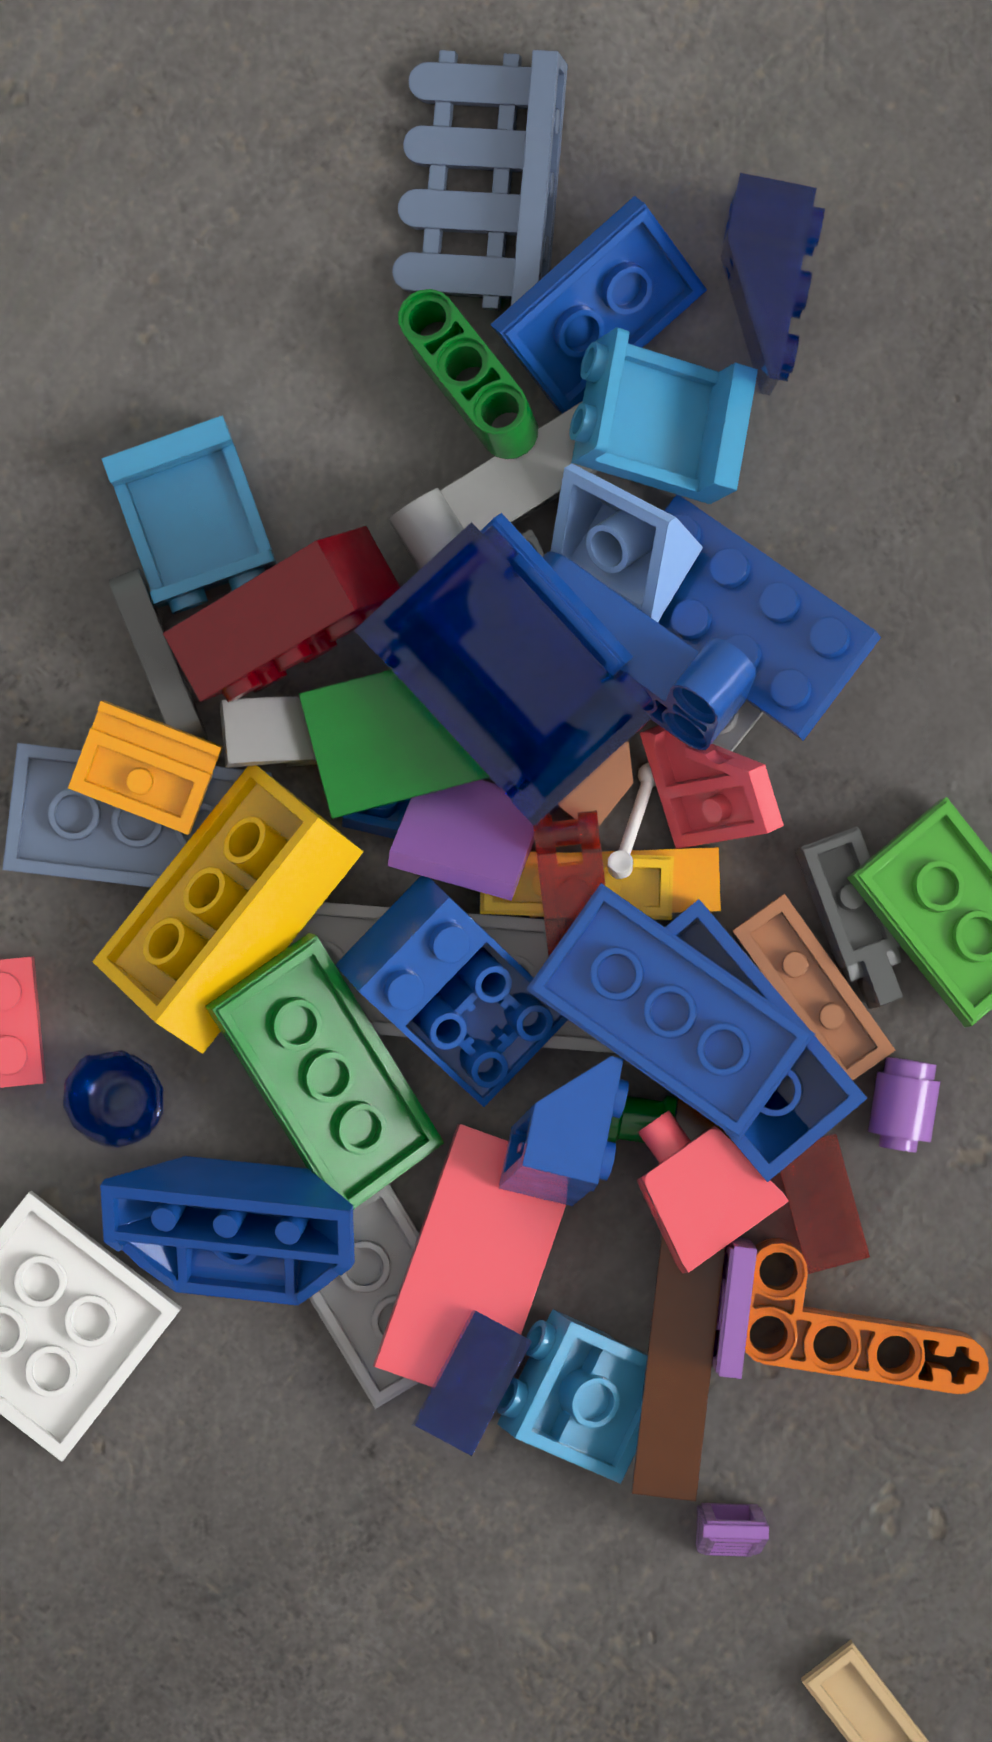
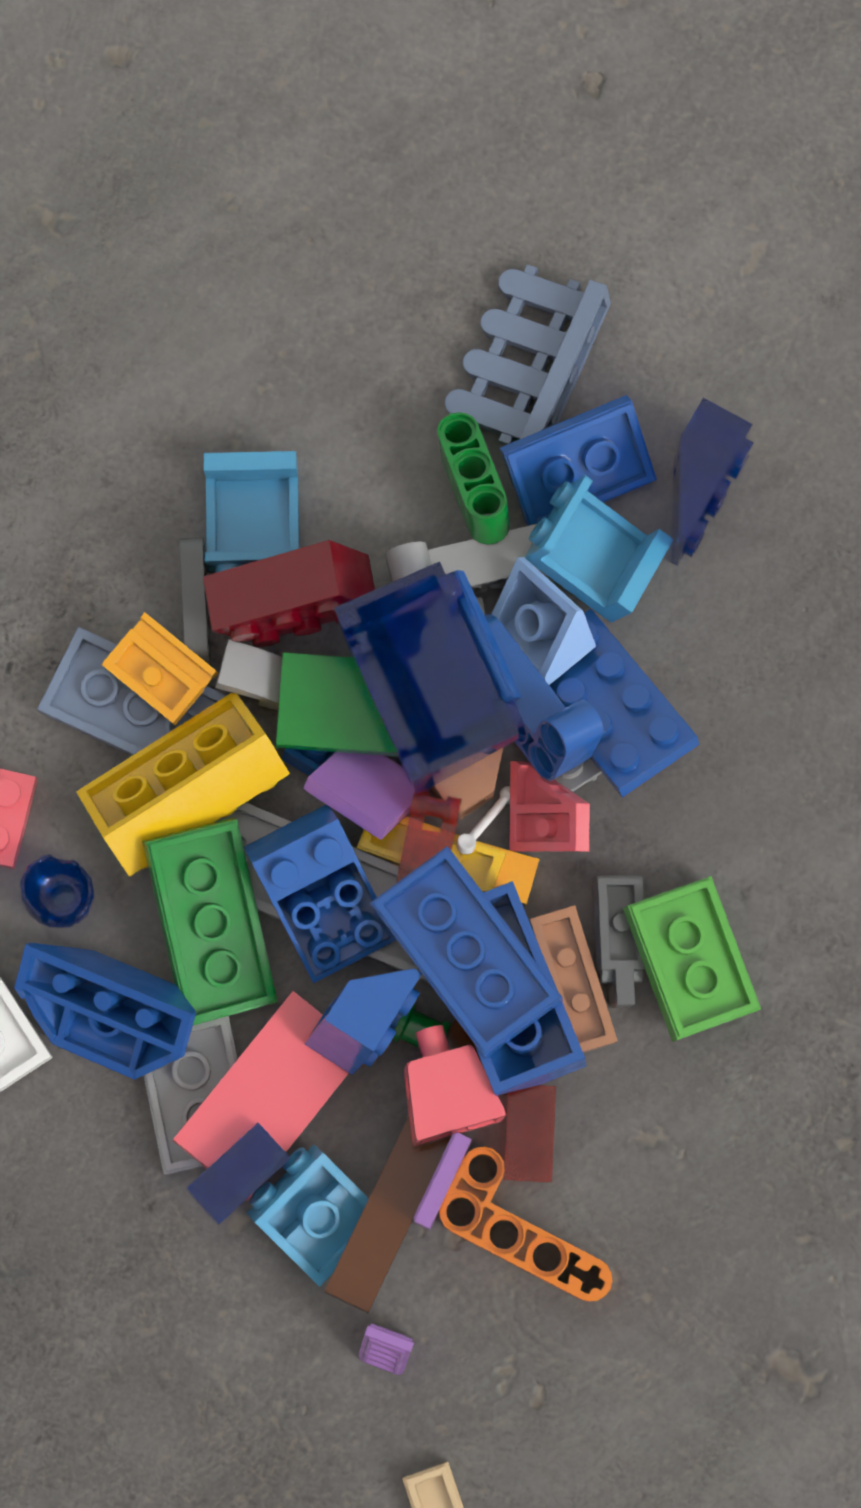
camera: 20 degrees right, 10 degrees down
medium lavender brick [868,1057,940,1152] -> none

